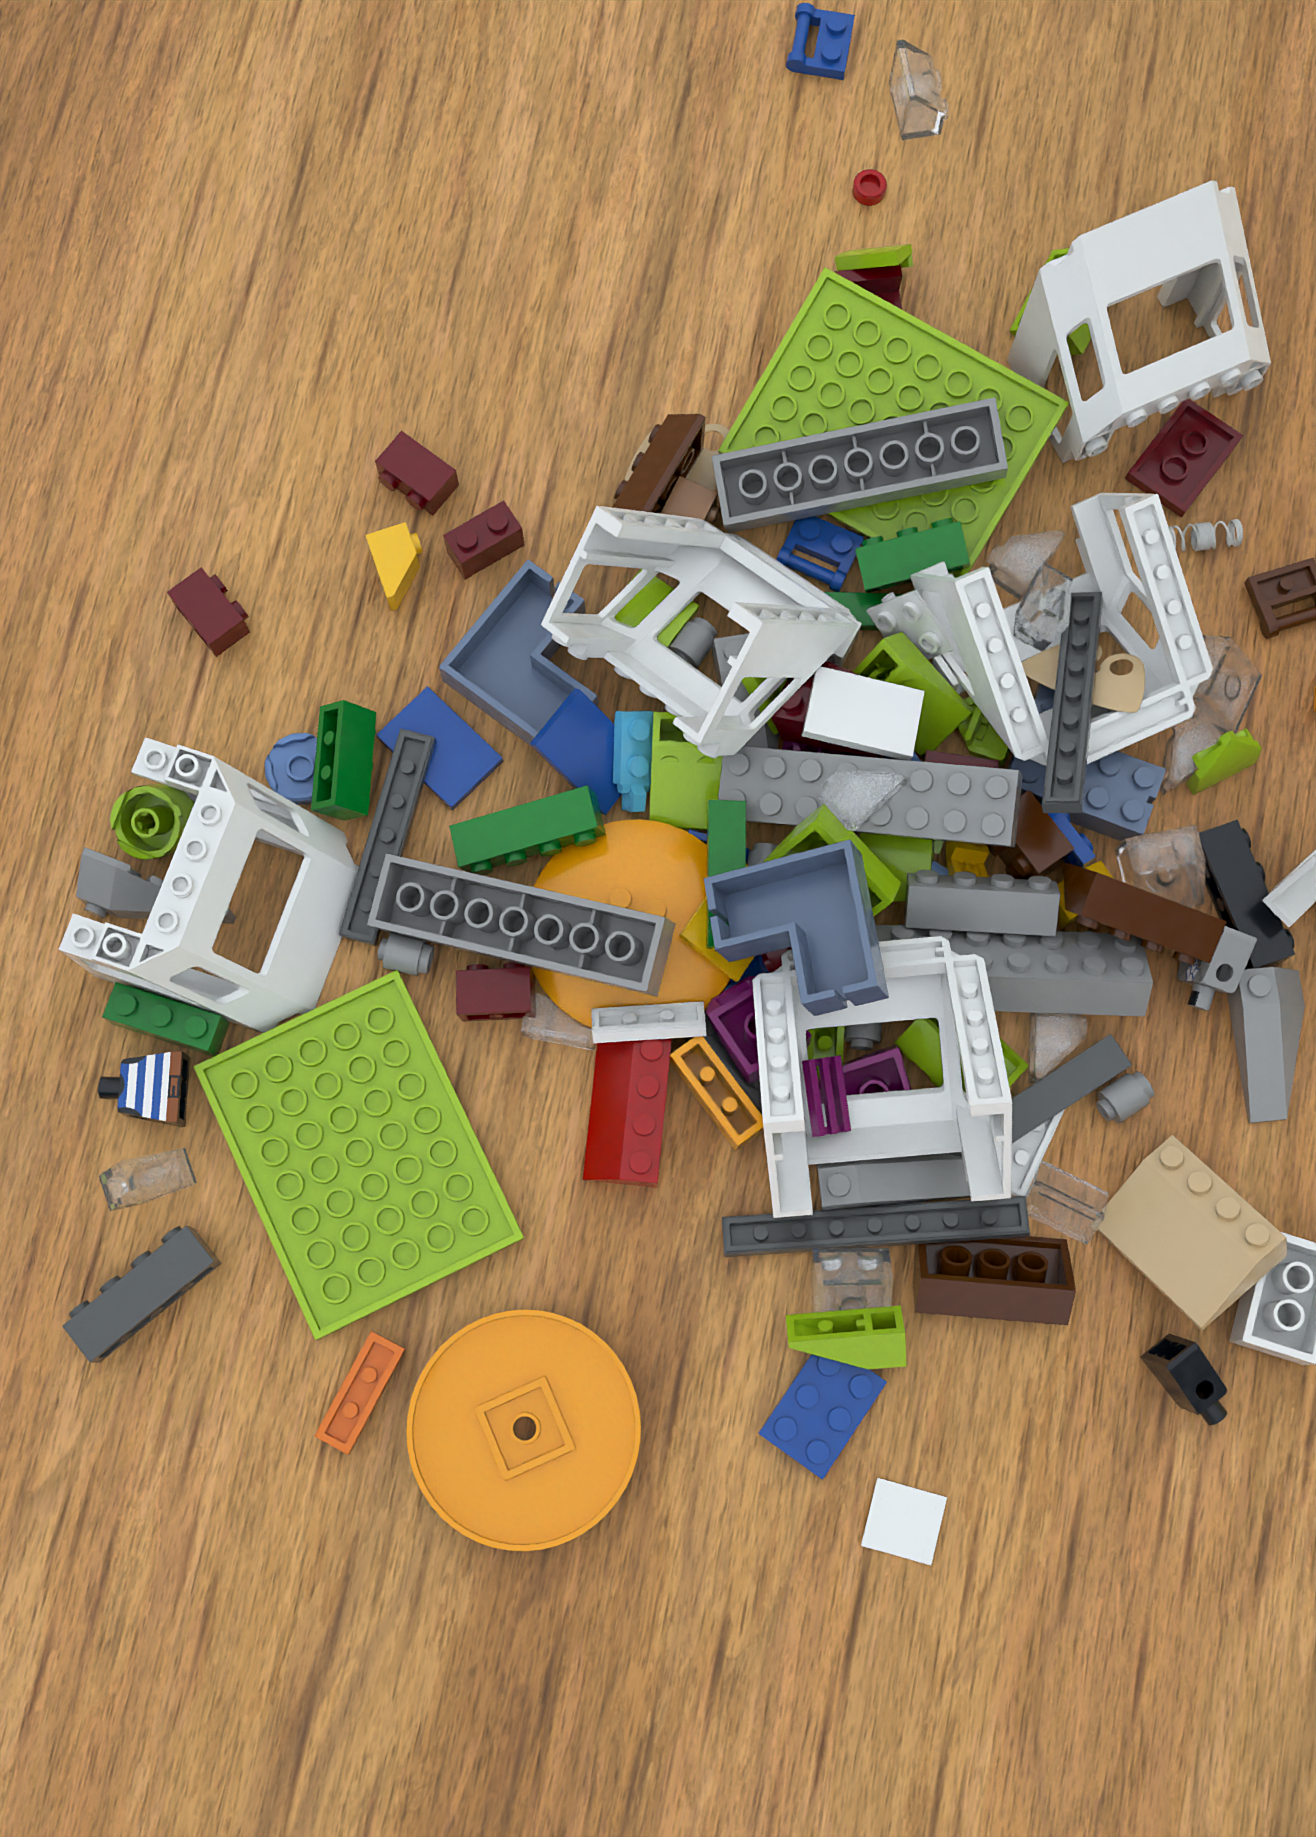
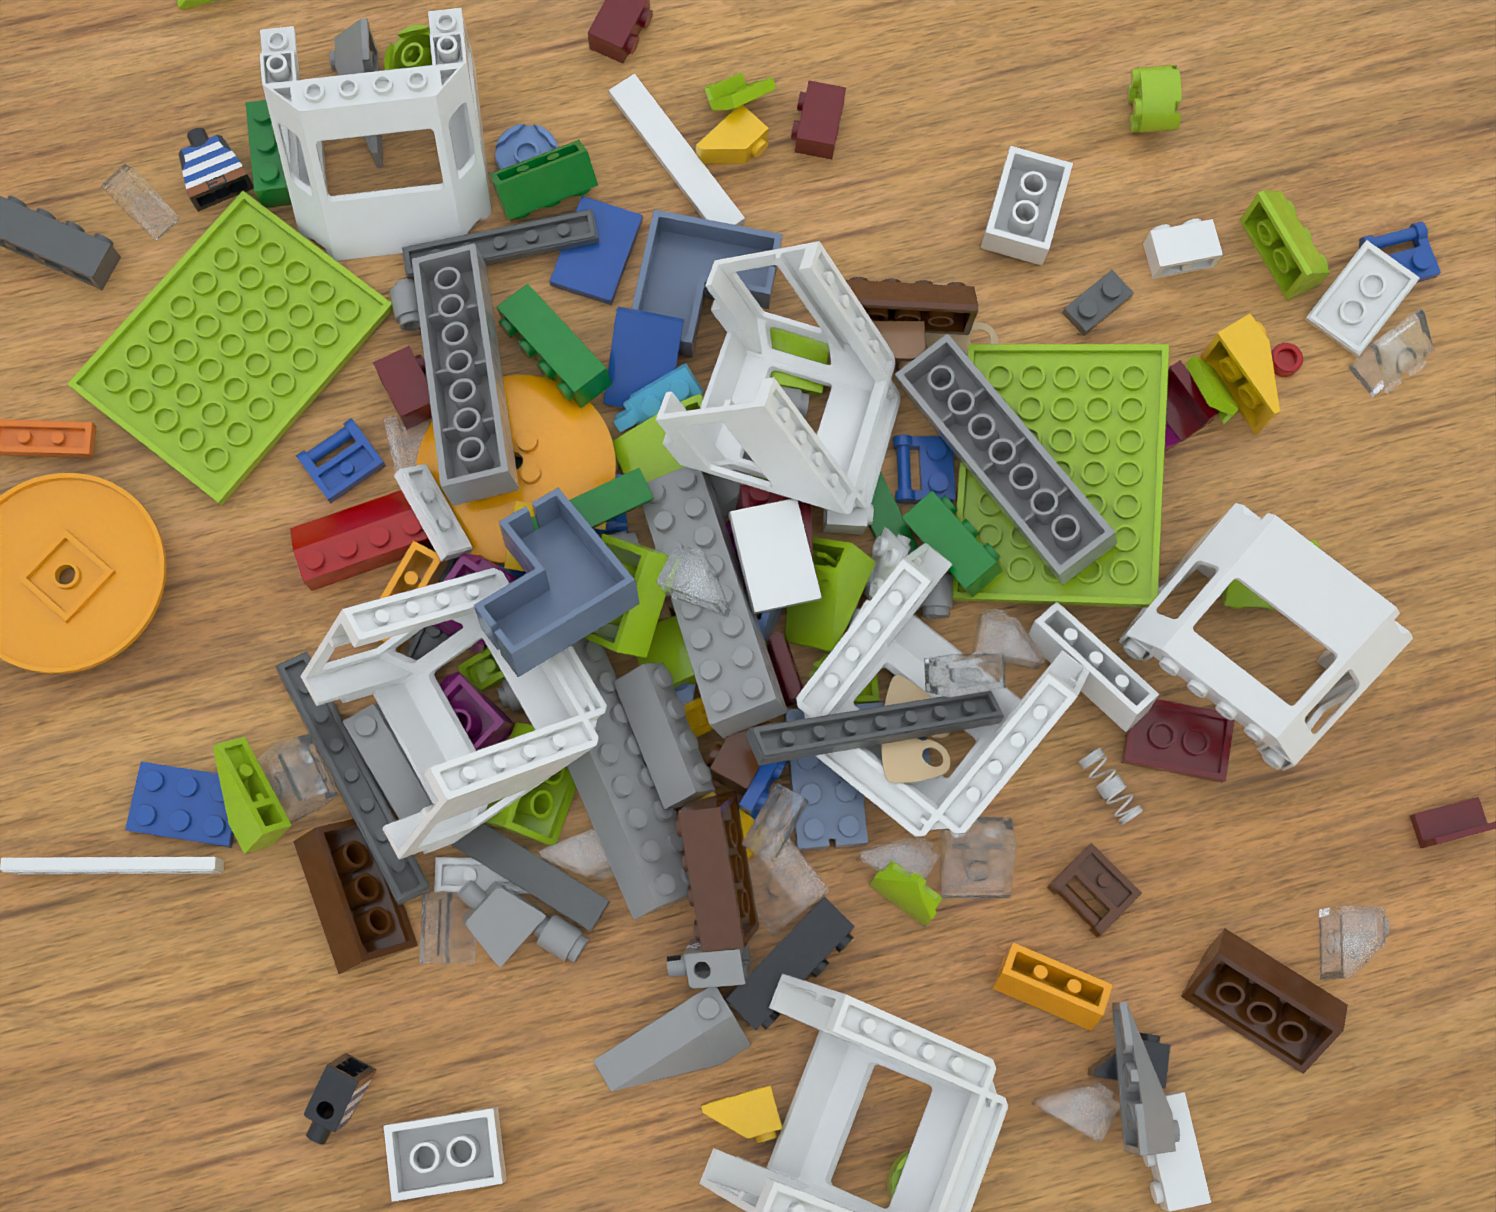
camera: 60 degrees right, 0 degrees up
dark red brick [443,500,525,580] -> none
magenta tile [802,1055,851,1137] -> none
white sticker [861,1478,947,1565] -> none
tan slope [1092,1135,1287,1331] -> none
none -> white tile [0,857,224,875]
none -> blue plate [296,418,386,504]
none -> light grey torso [457,880,546,967]
none -> white tile [608,74,745,226]
none -> lime slope [704,72,776,110]
none -> clear panel [741,783,808,863]
none -> white brick [980,146,1073,266]
none -> white brick [1026,602,1159,732]
none -> dark grey plate [1062,270,1134,336]
none -> lime brick [1127,65,1182,133]
none -> white brick [1143,219,1223,279]
none -> yellow slope [1200,314,1280,435]
none -> lime slope [1239,190,1330,301]
none -> white tile [1304,240,1420,357]

